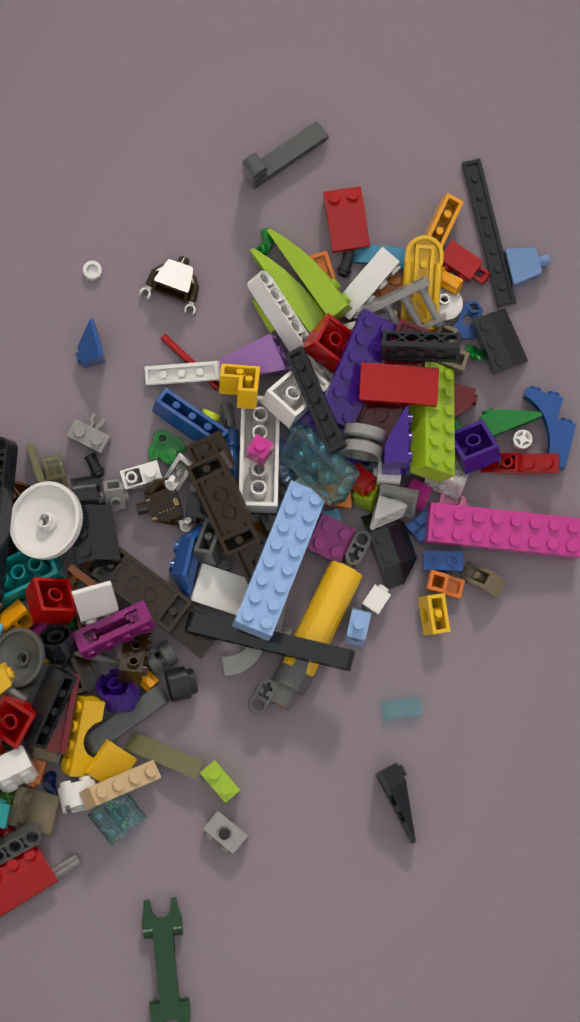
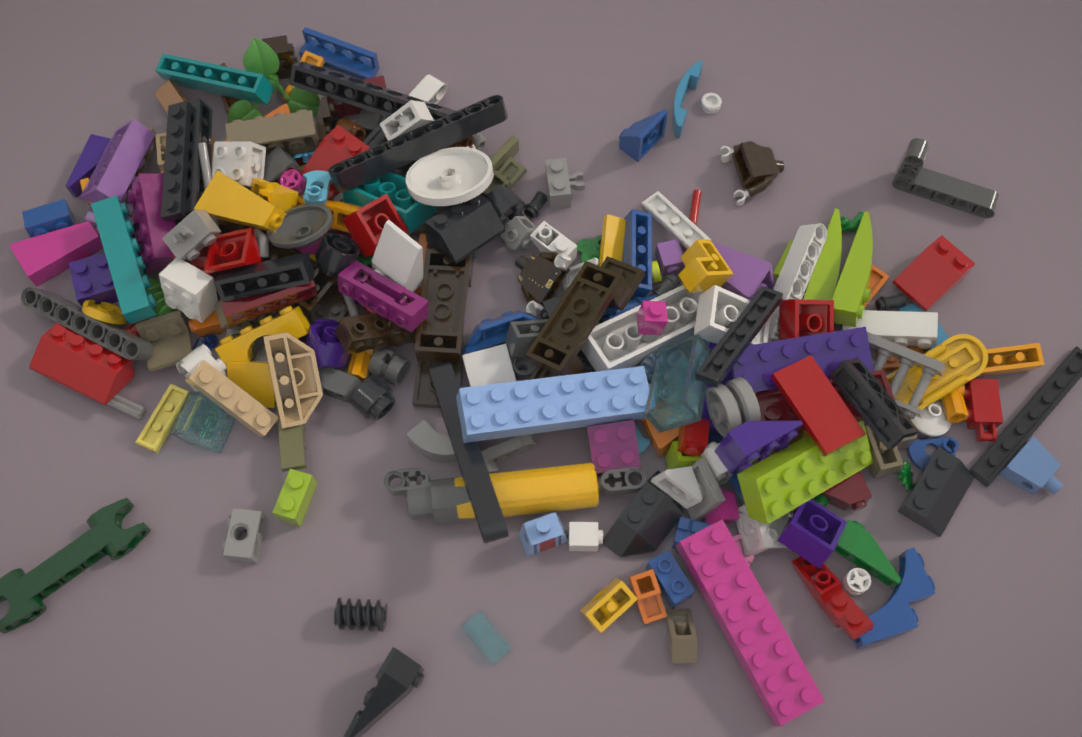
camera: 65 degrees right, 15 degrees down
none -> light yellow tile [135,384,192,454]
none -> tan wedge [263,332,323,428]
none -> black piece [334,598,388,632]
none -> yellow tile [599,214,626,266]
none -> medium lavender brick [655,239,684,276]
none -> dark azure slope [672,60,703,138]

